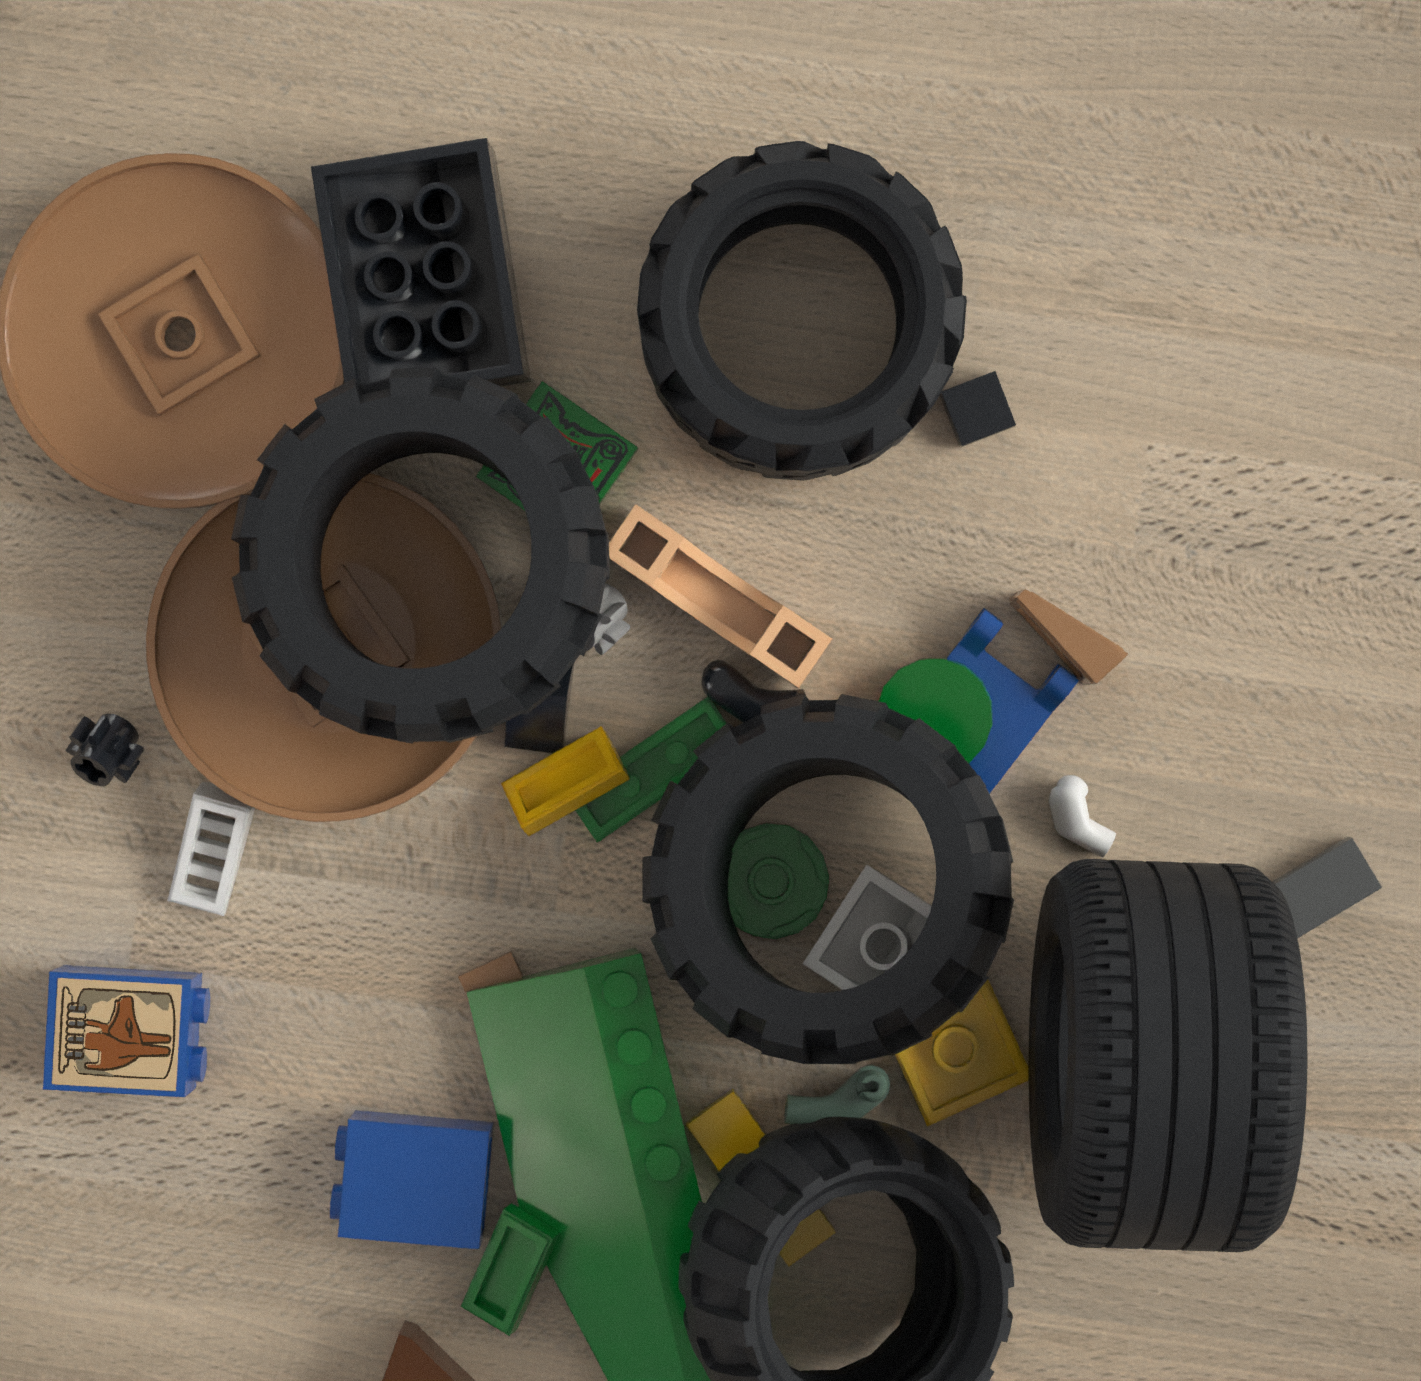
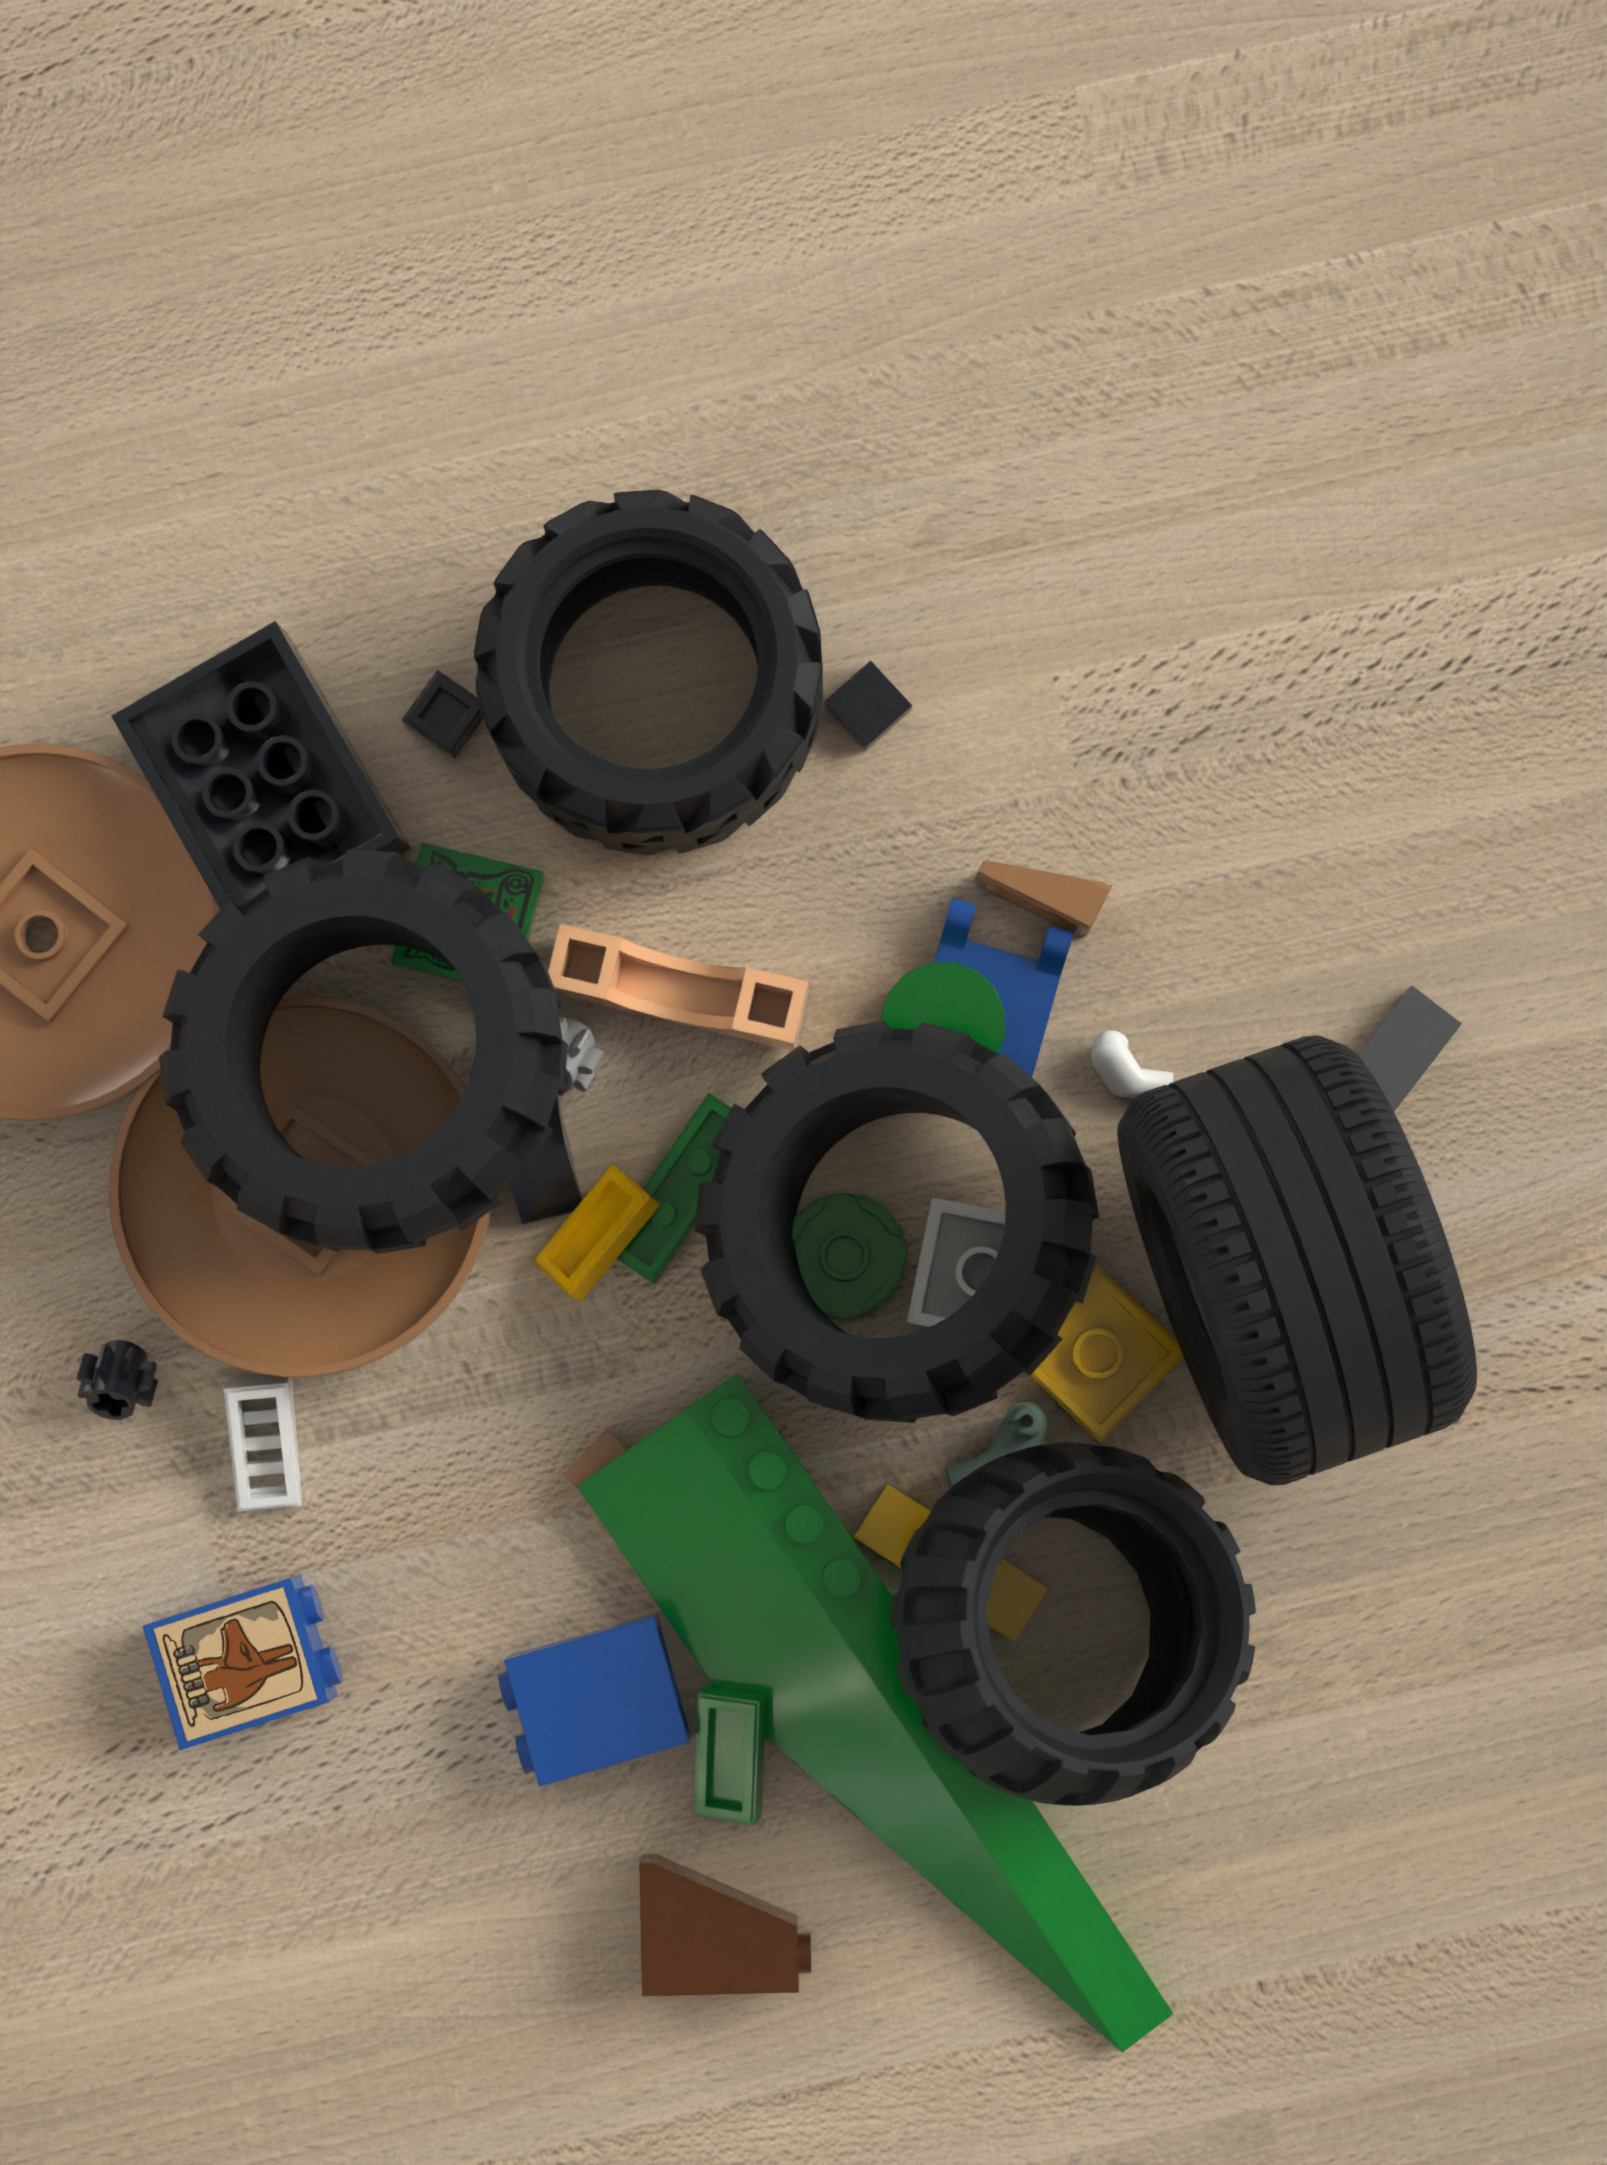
camera: 20 degrees left, 5 degrees down
black arm [702,660,806,723] -> none
none -> black tile [402,670,484,759]

